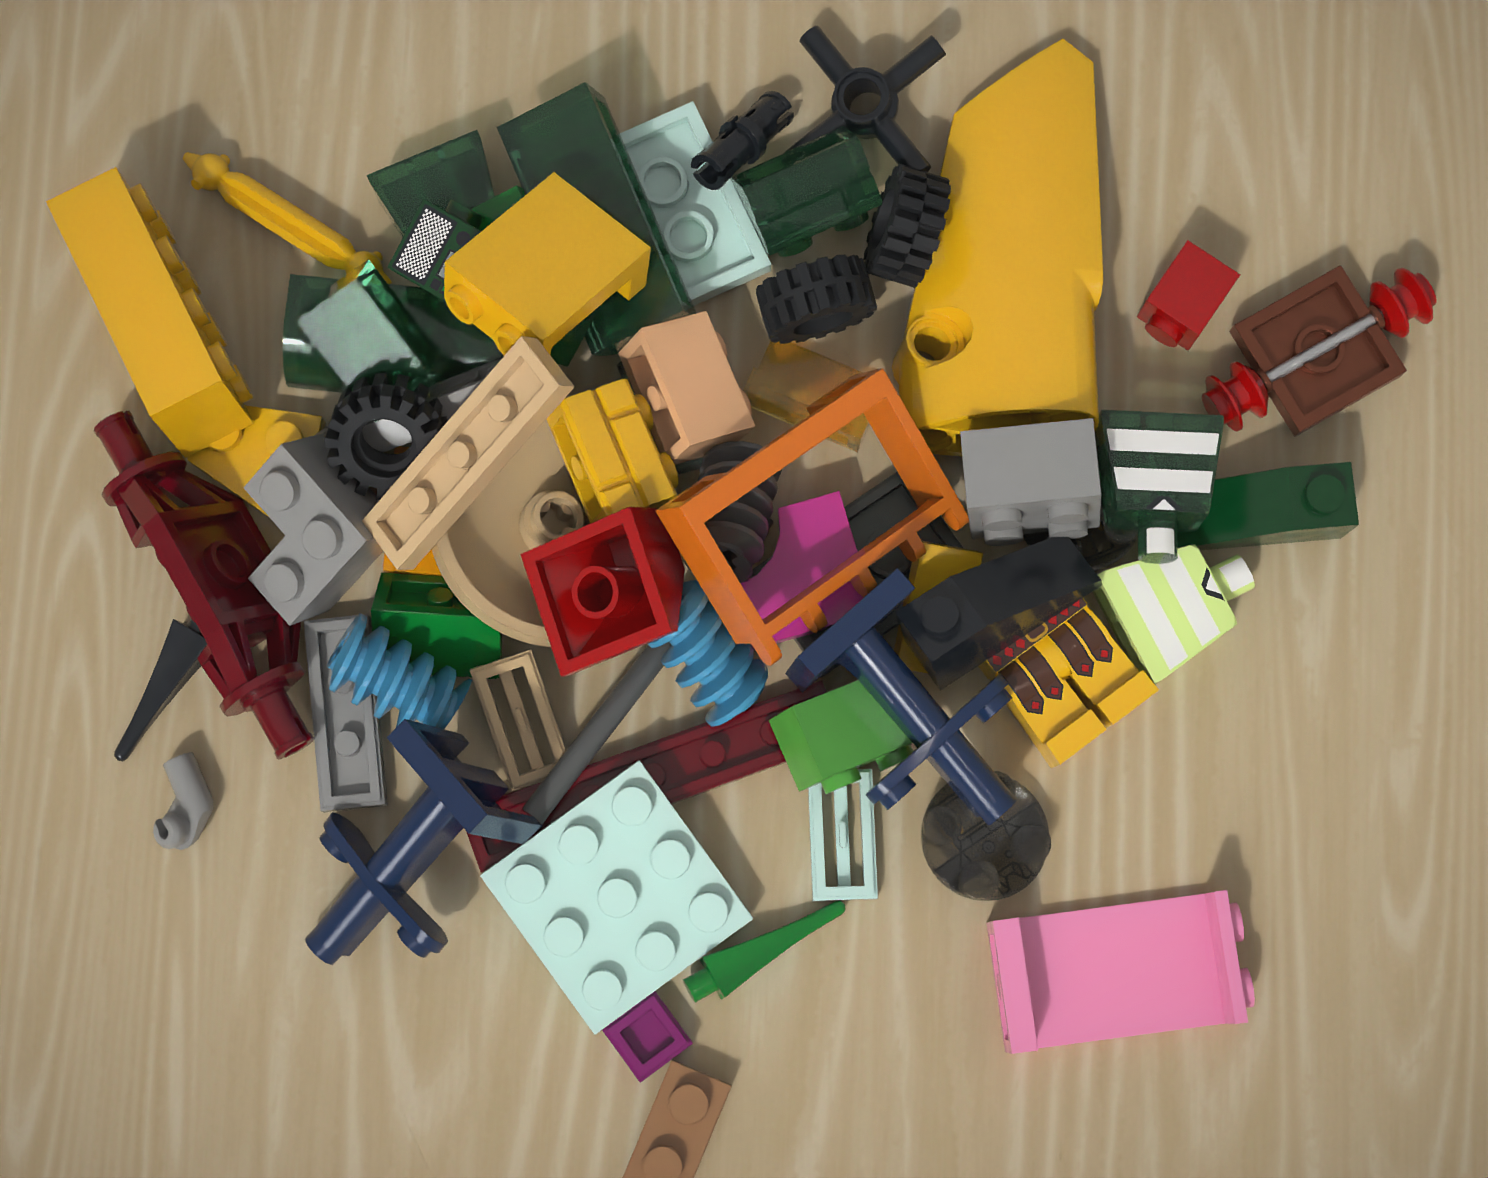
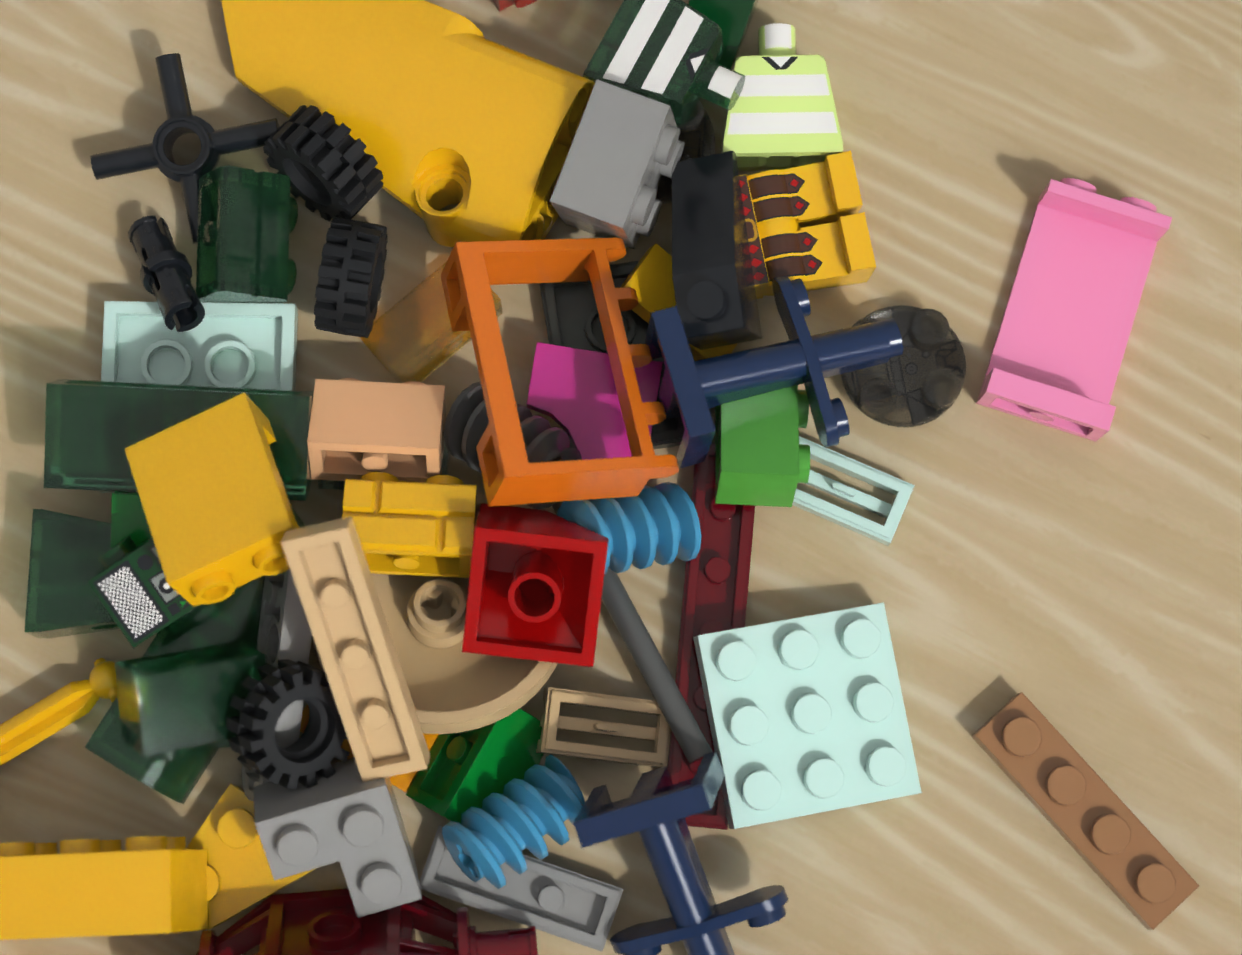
camera: 70 degrees left, 0 degrees up
magenta tile [602,991,693,1083] -> none
green piece [683,901,846,1003] -> none

